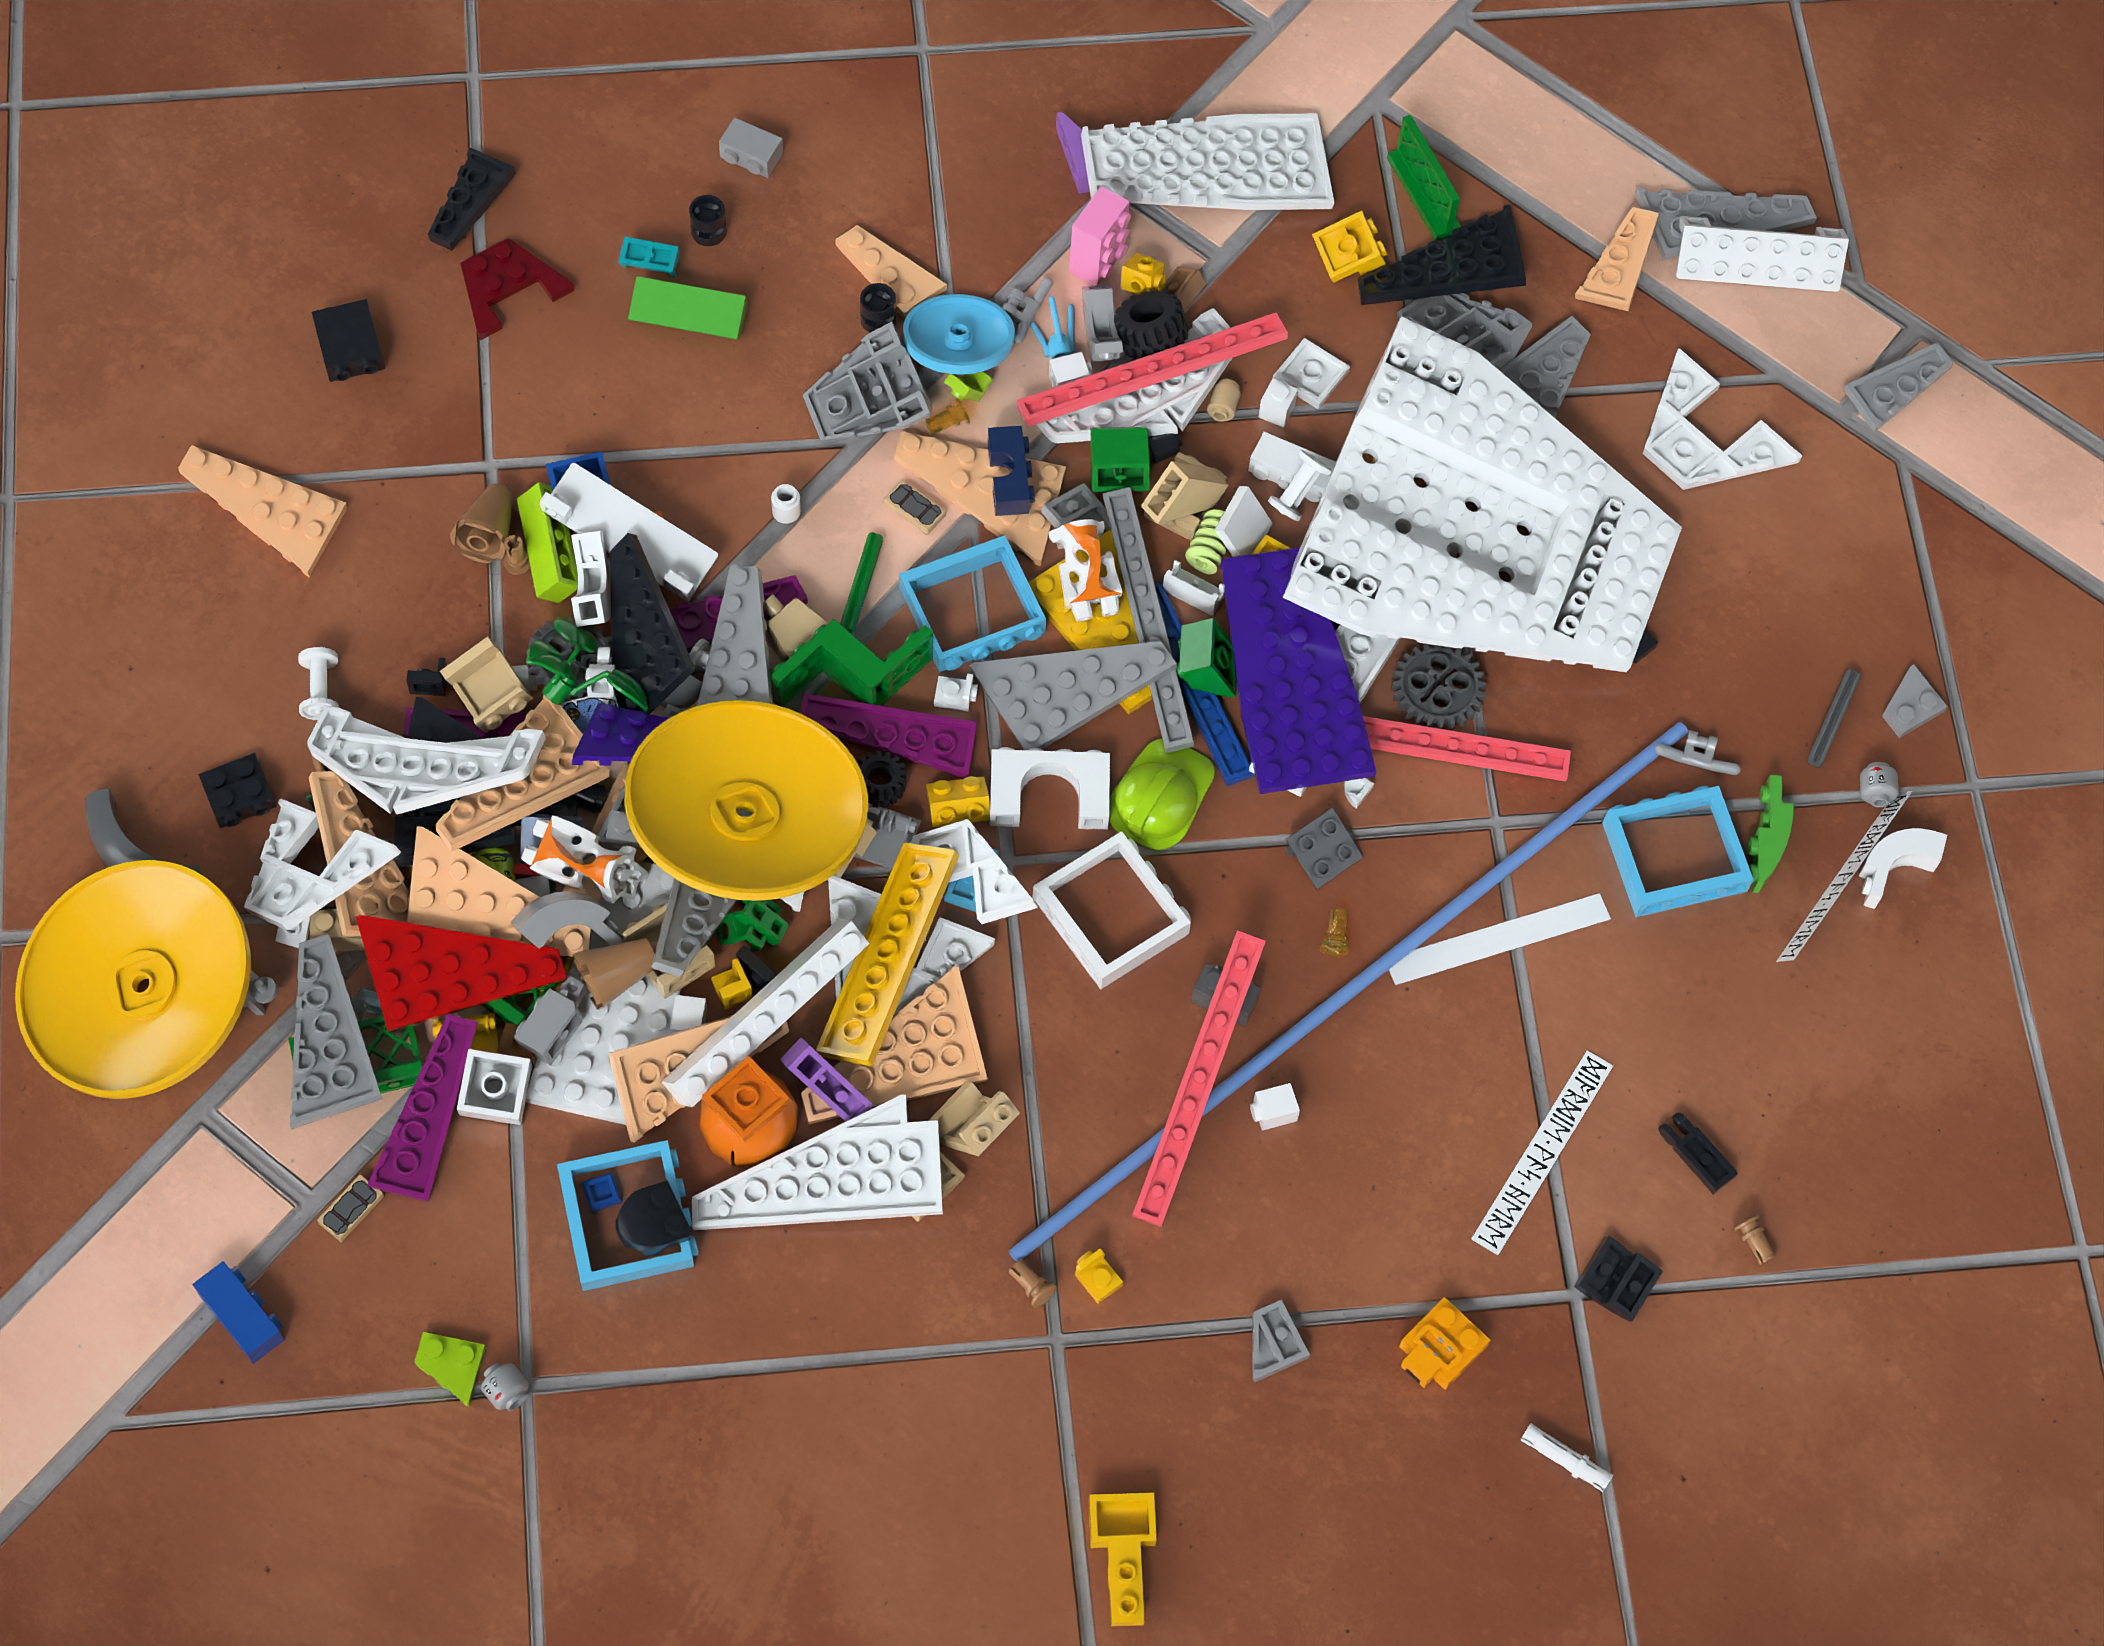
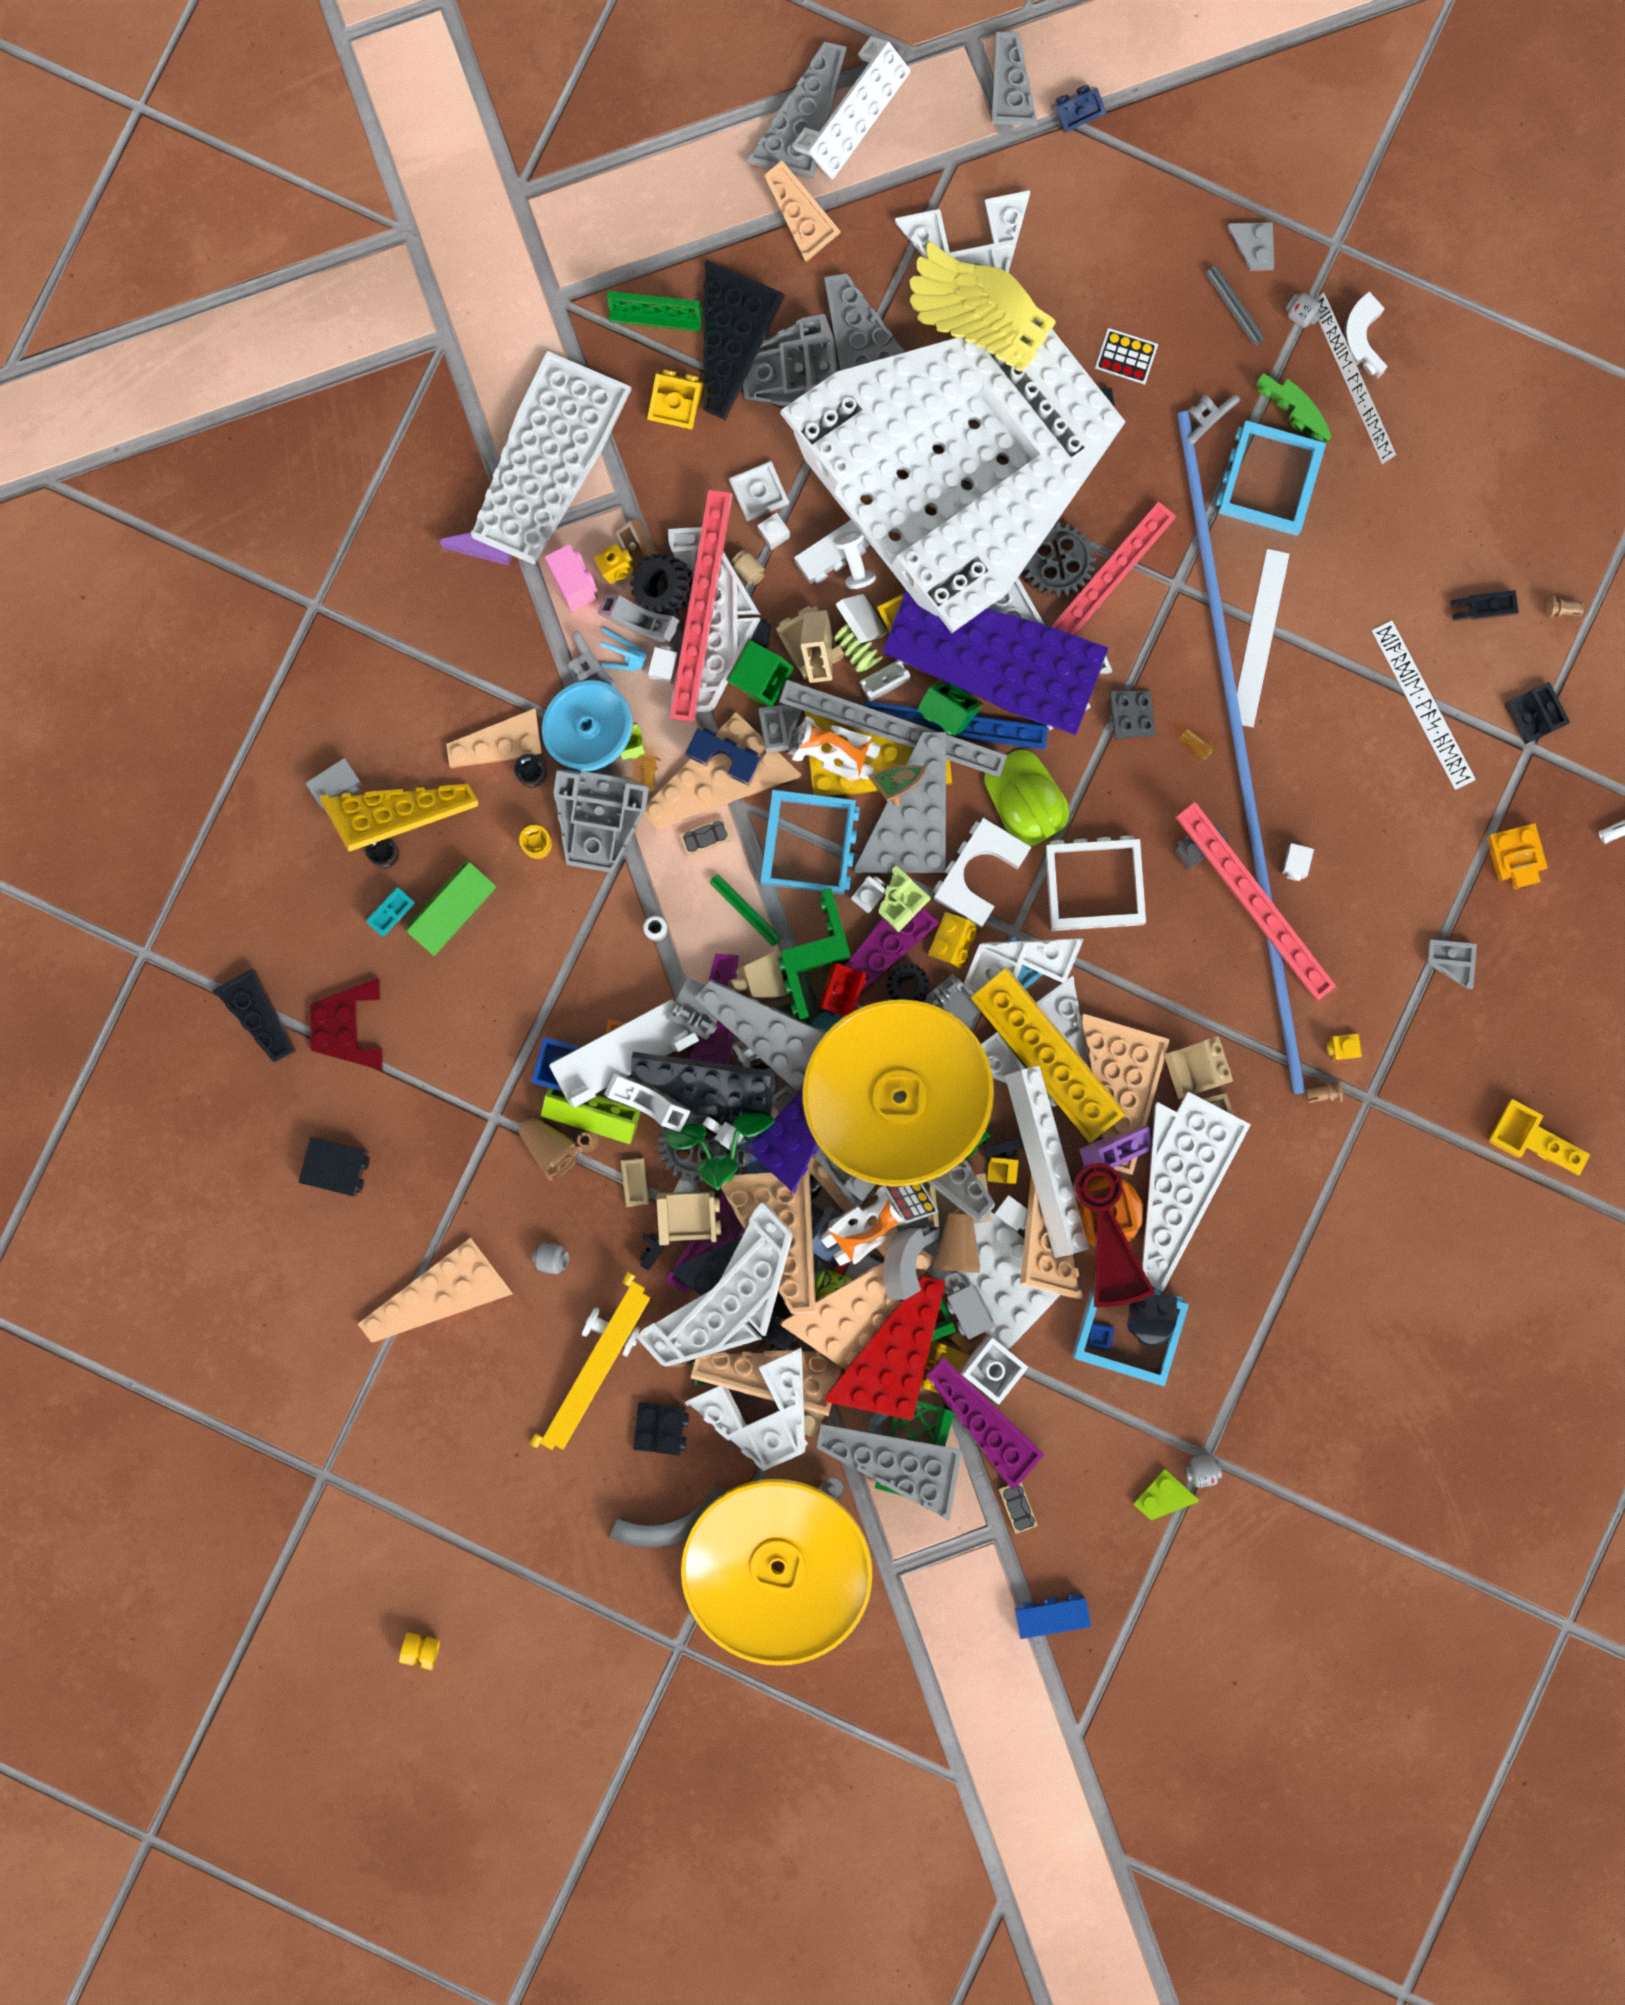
camera: 50 degrees left, 20 degrees up
none -> yellow wing [320,784,478,852]
none -> yellow wheel [519,825,552,859]
none -> yellow piece [530,1271,651,1450]
none -> light grey head [532,1242,569,1275]
none -> tan tile [620,1158,650,1207]
none -> light grey hinge [666,977,718,1040]
none -> dark grey hinge [734,1148,751,1167]
none -> red bracket [818,963,867,1017]
none -> shield [868,765,926,806]
none -> yellowish green slope [878,866,931,932]
none -> sticker [883,1183,939,1224]
none -> light yellow animal [910,241,1056,371]
none -> dark blue bracket [1051,84,1107,133]
none -> dark red piece [1073,1163,1156,1307]
none -> sticker [1095,328,1158,384]

